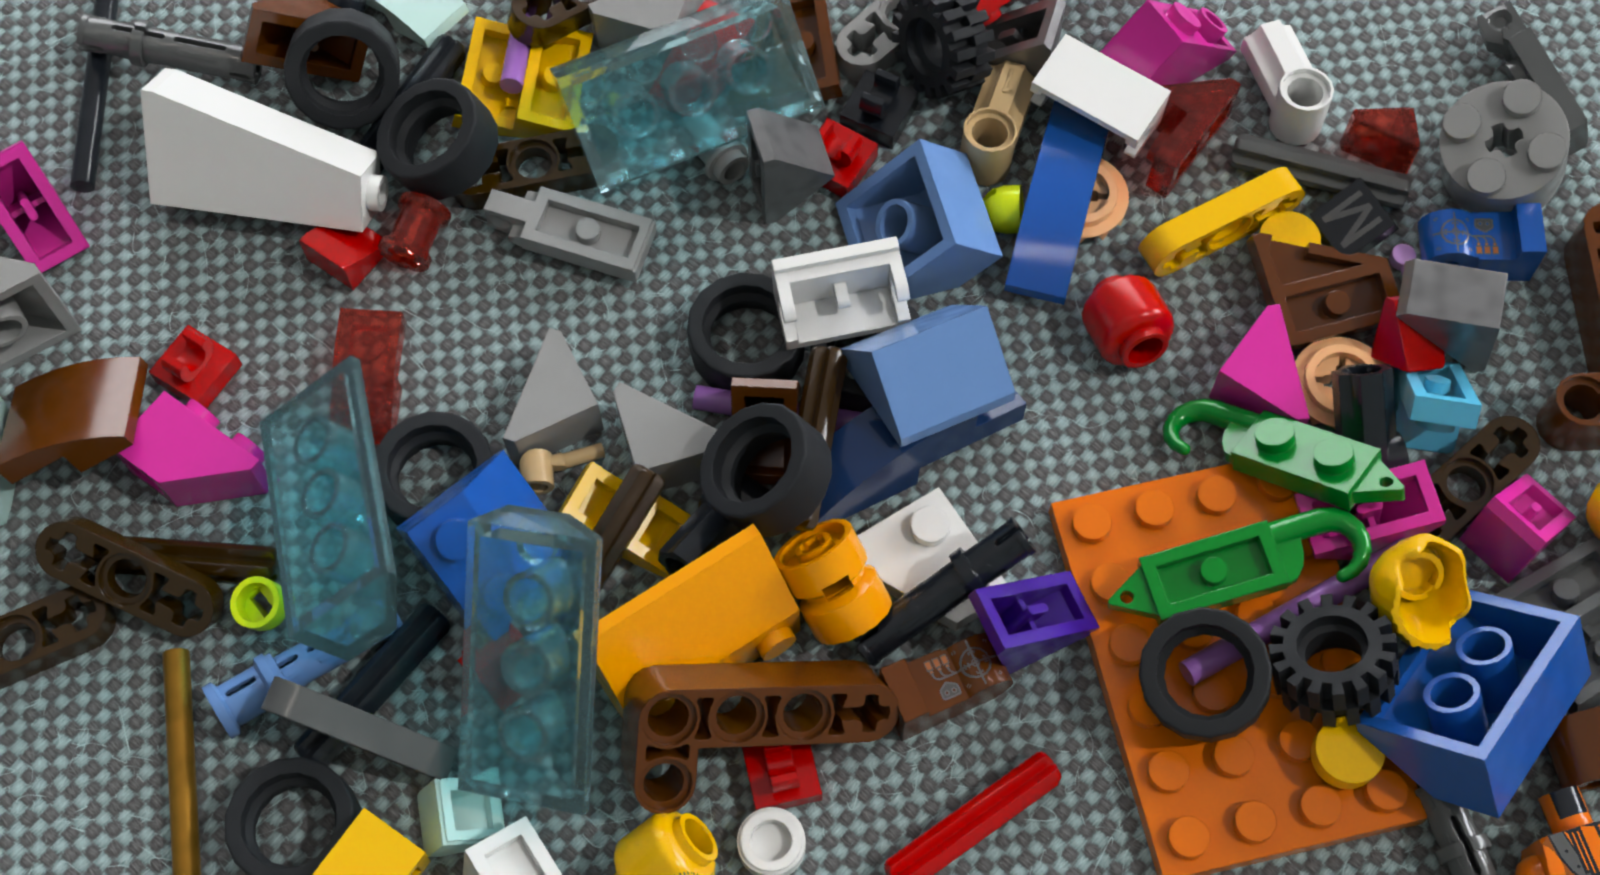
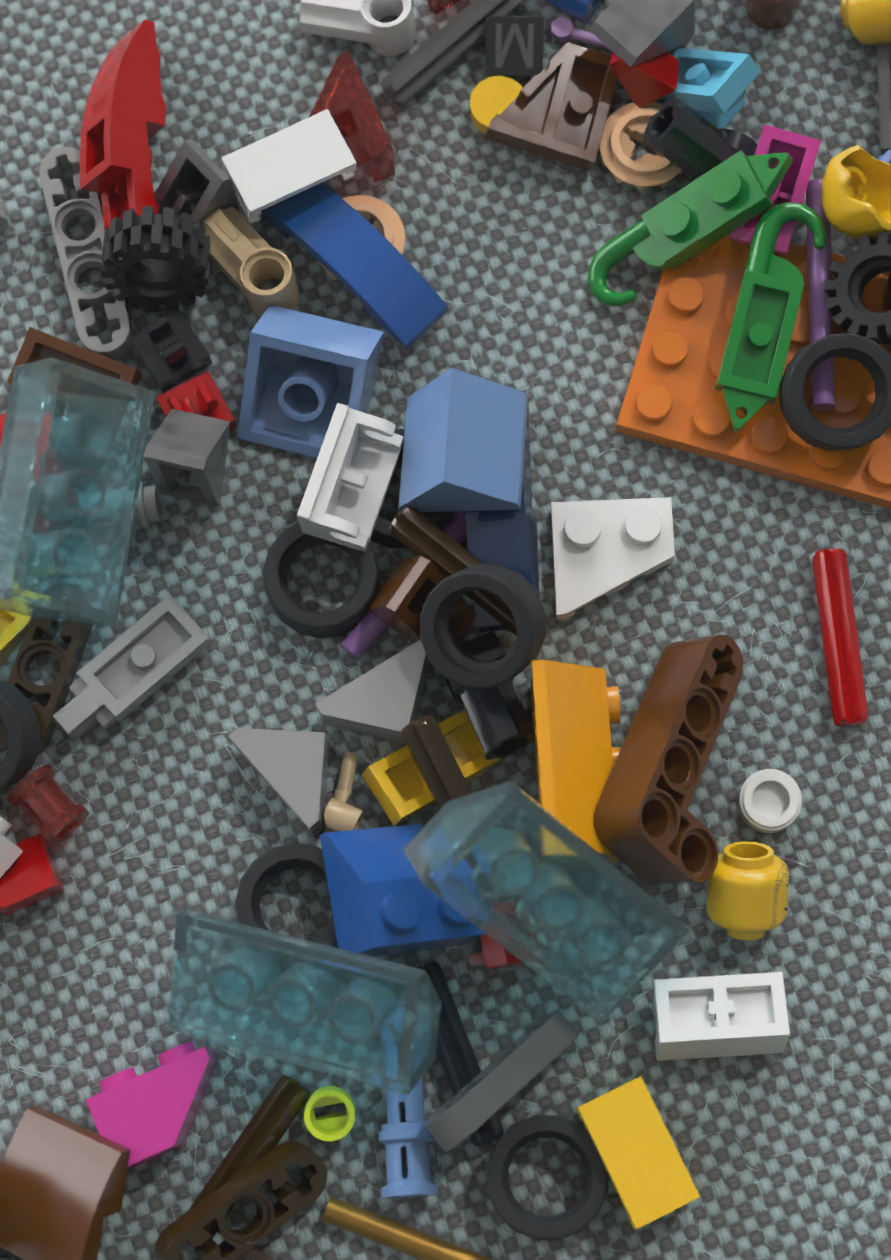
camera: 55 degrees left, 10 degrees up
red tile [149,325,243,408] -> none
clear red slope [329,308,407,445] -> none
light aqua slope [417,776,505,858] -> none
red tile [742,744,822,811] -> none
light orange wheel [774,519,892,645] -> none
black pin [853,517,1037,666] -> none
reddish brown leg [879,633,1013,741] -> none
dark purple slope [968,571,1100,674] -> none
neon yellow hinge [983,184,1024,234] -> none
red head [1081,274,1175,368] -> none
dark pink slope [1100,0,1237,93] -> none
yellow beam [1138,167,1305,277] -> none
dark pink slope [1209,304,1310,424] -> none
dark brown beam [1428,416,1540,542] -> none
dark pink slope [1459,473,1576,584] -> none

